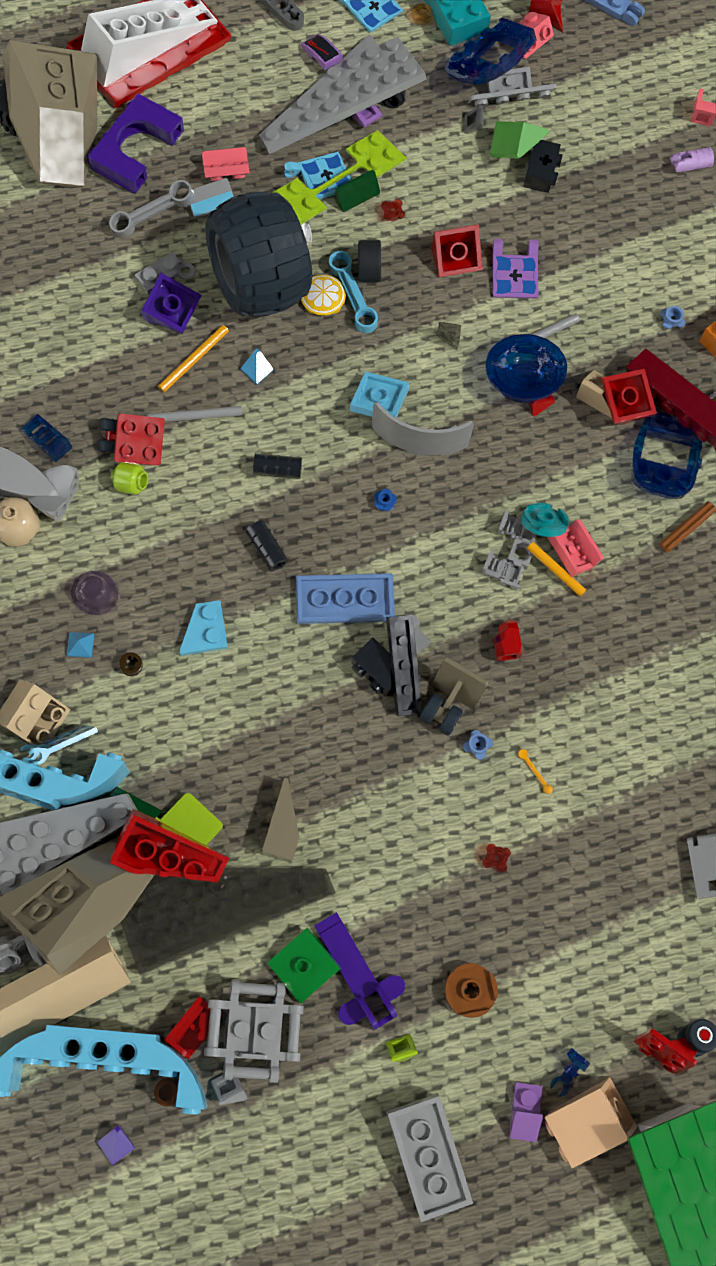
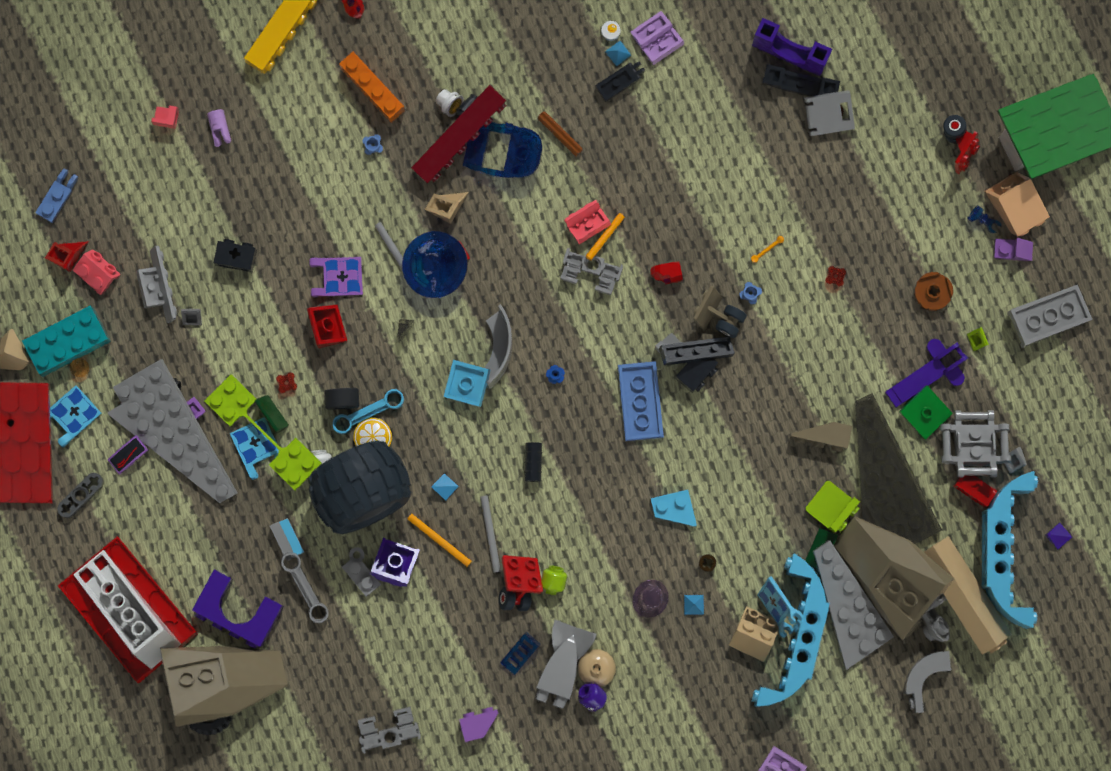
camera: 85 degrees left, 10 degrees up
red wedge [109,809,230,882] -> none
reddish brown plate [154,1078,179,1106] -> none
coral bracket [202,147,250,181] -> none
black axle [246,520,288,572] -> none
clear blue slope [445,17,537,84] -> none
bright green slope [490,121,549,159] -> none
teal tile [521,503,570,537] -> none
red slope [601,369,657,425] -> none

